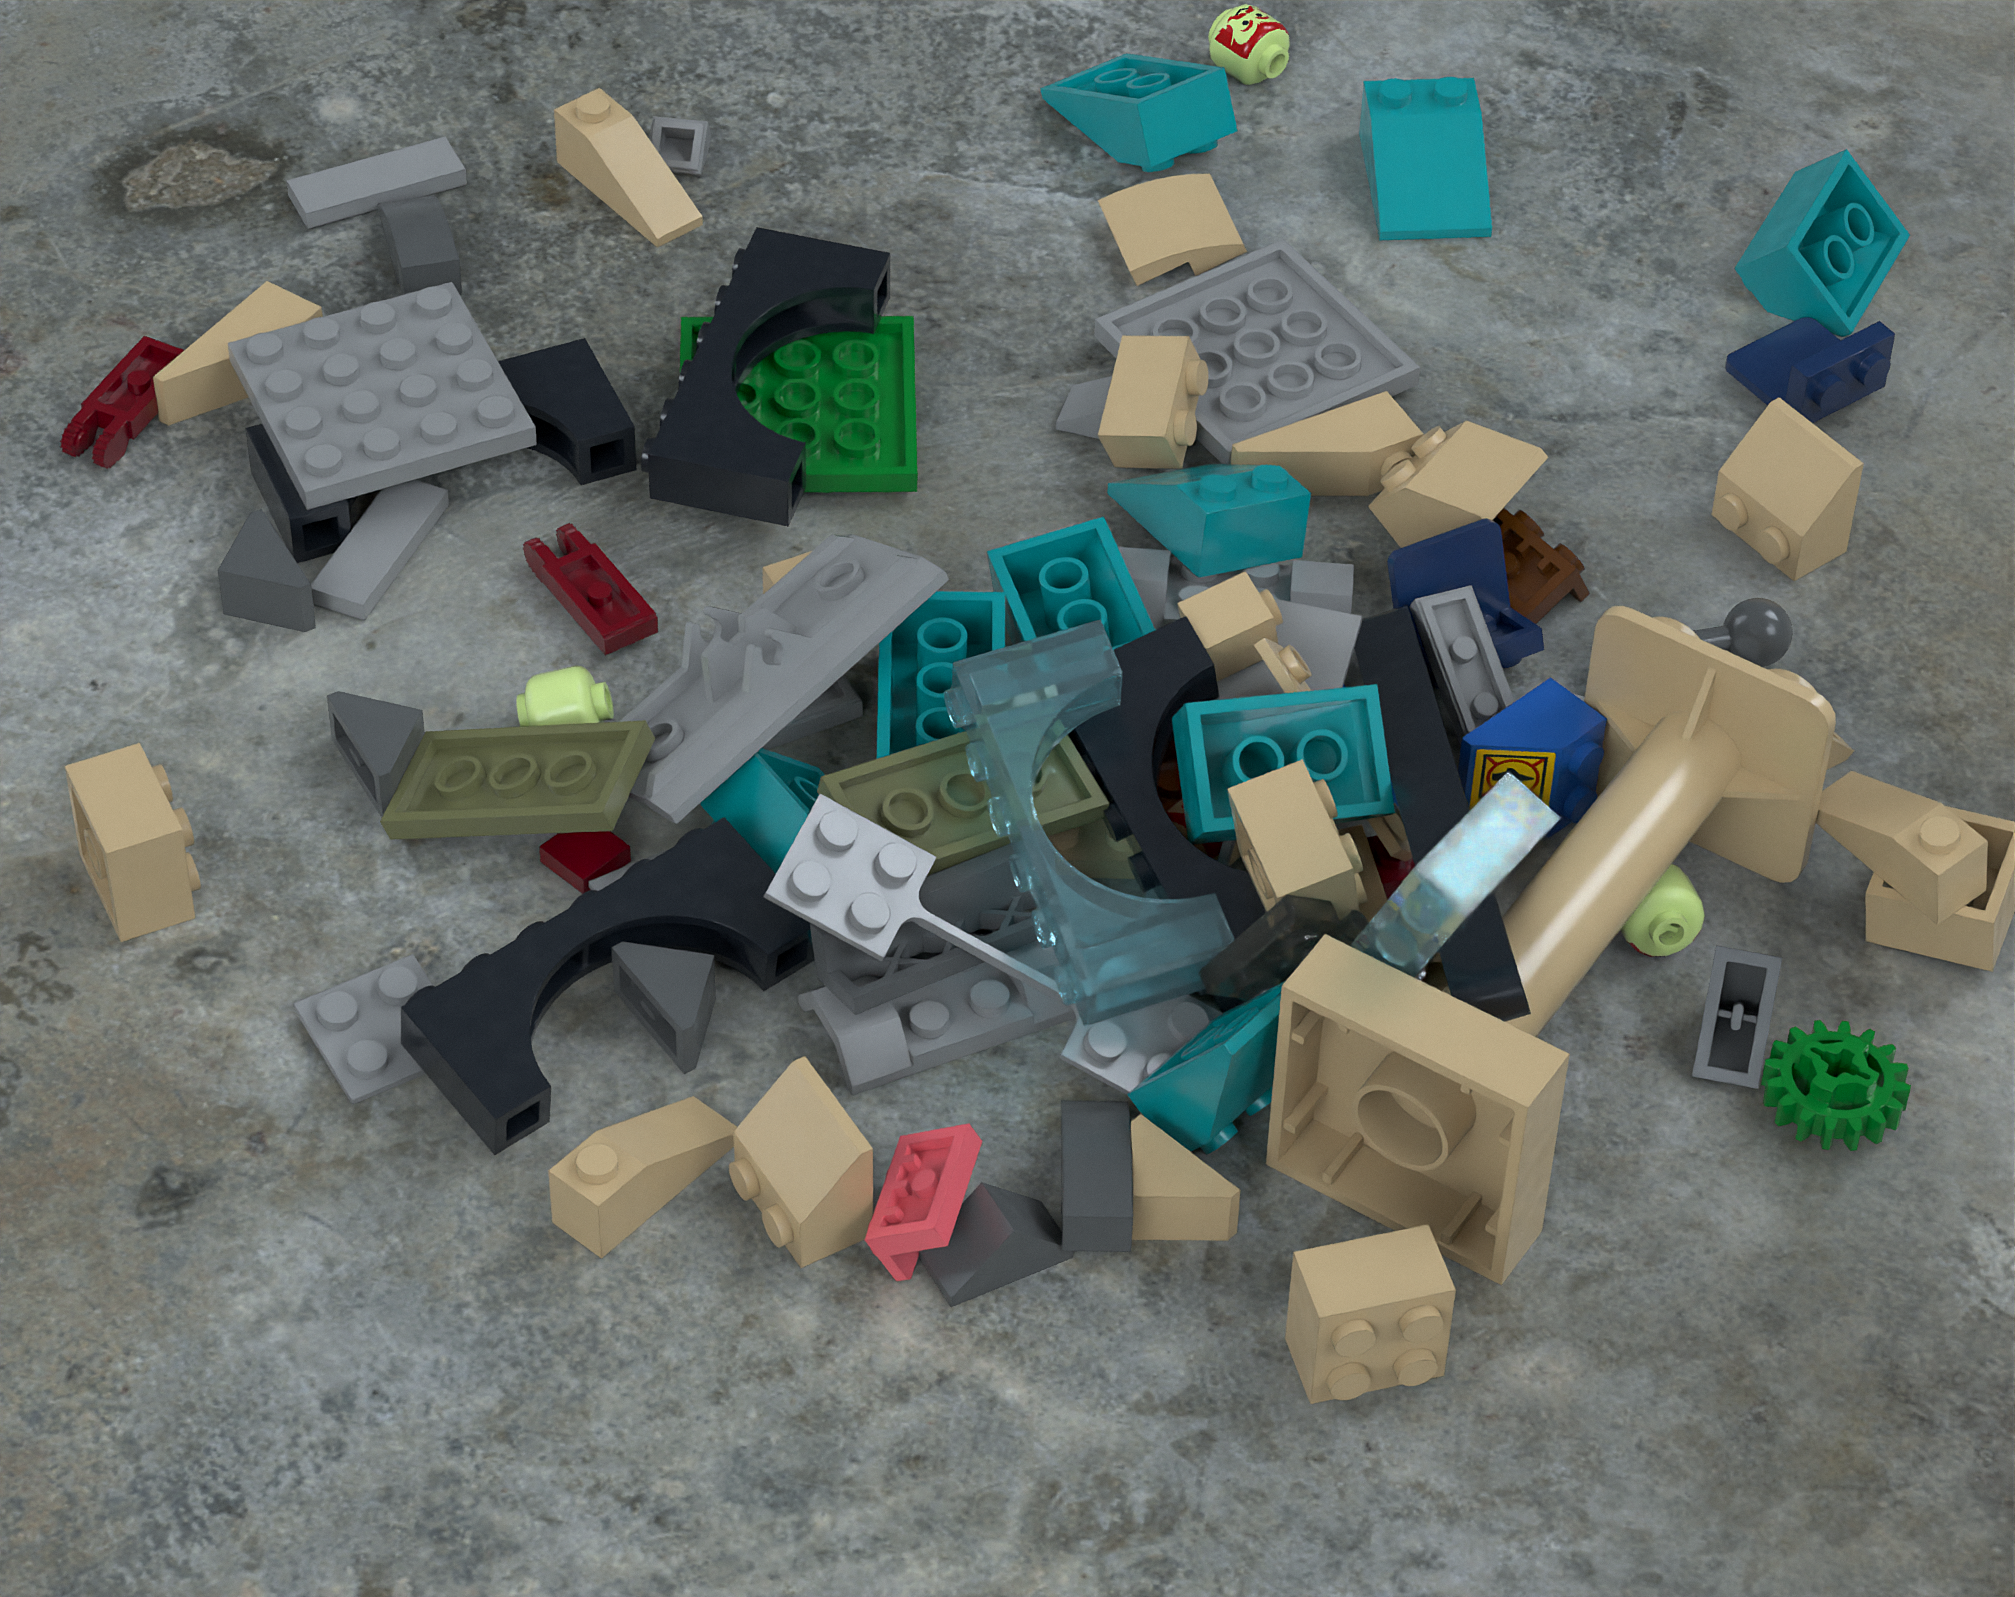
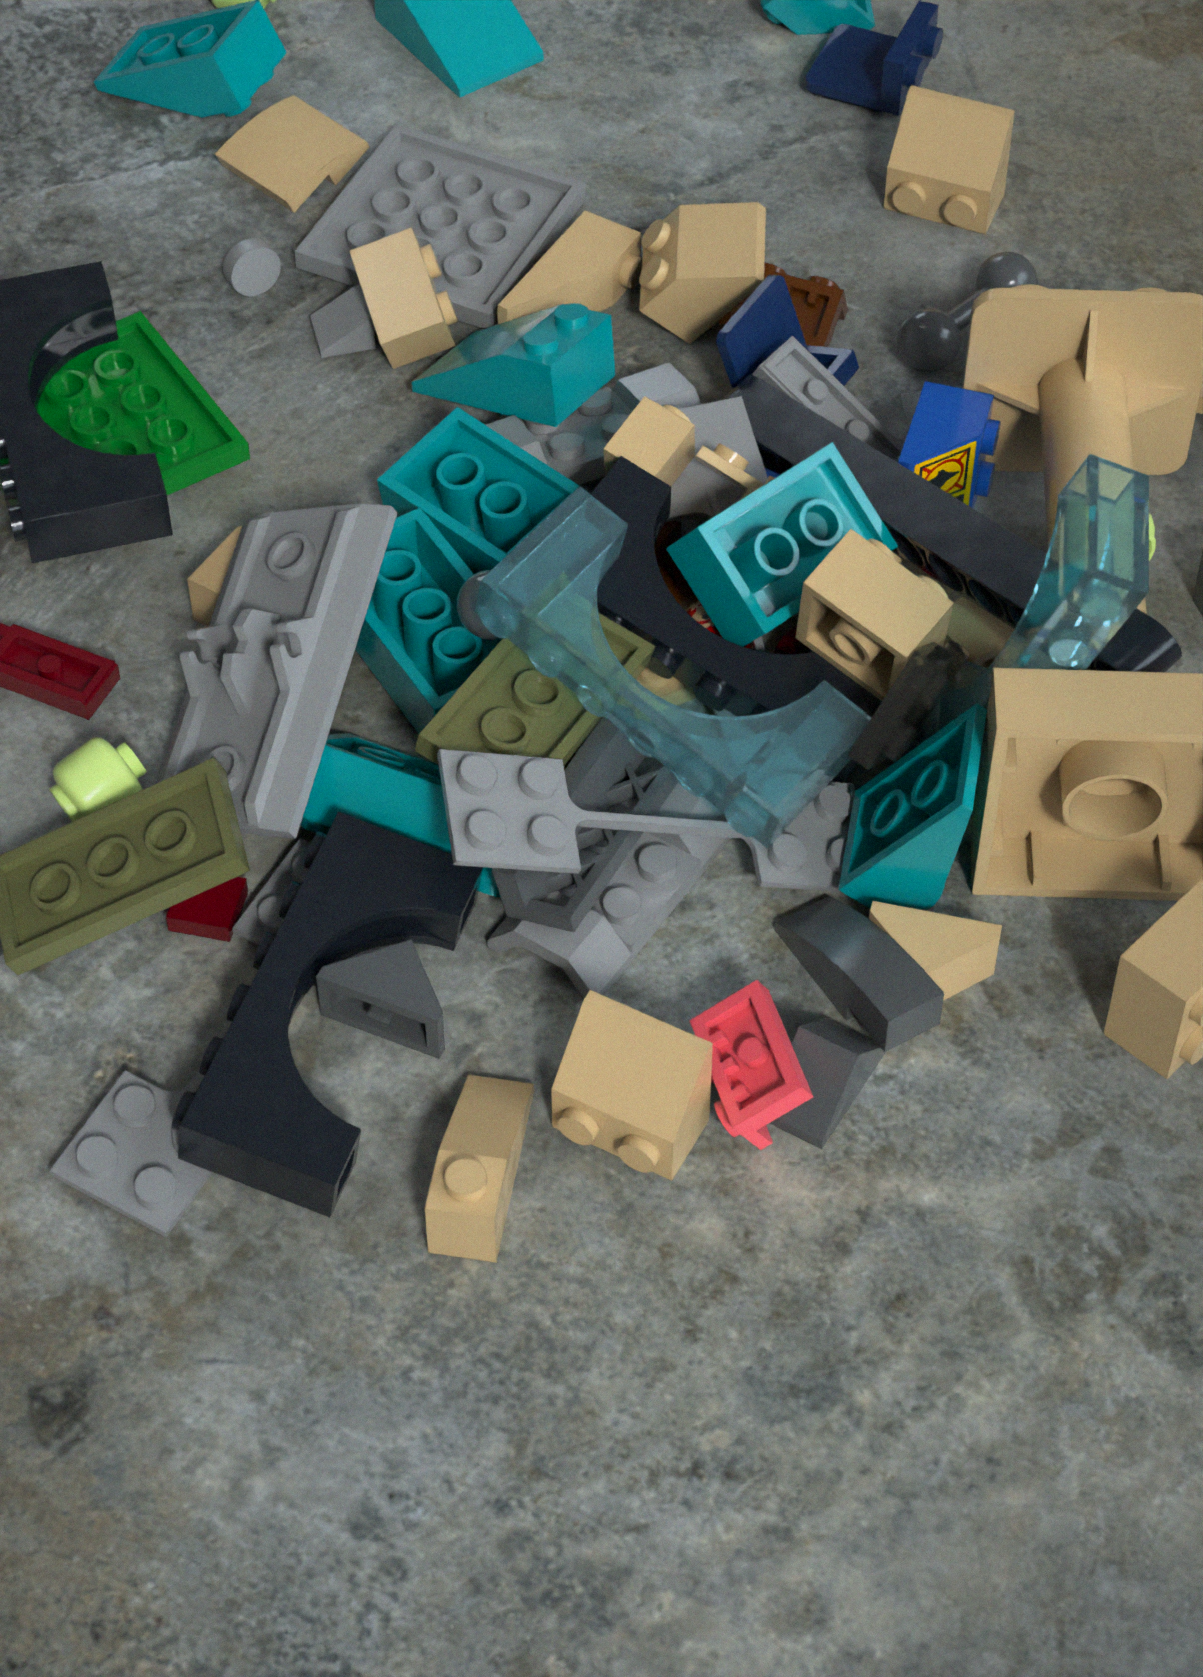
camera: 30 degrees left, 5 degrees up
none -> light grey tile [223,238,281,296]

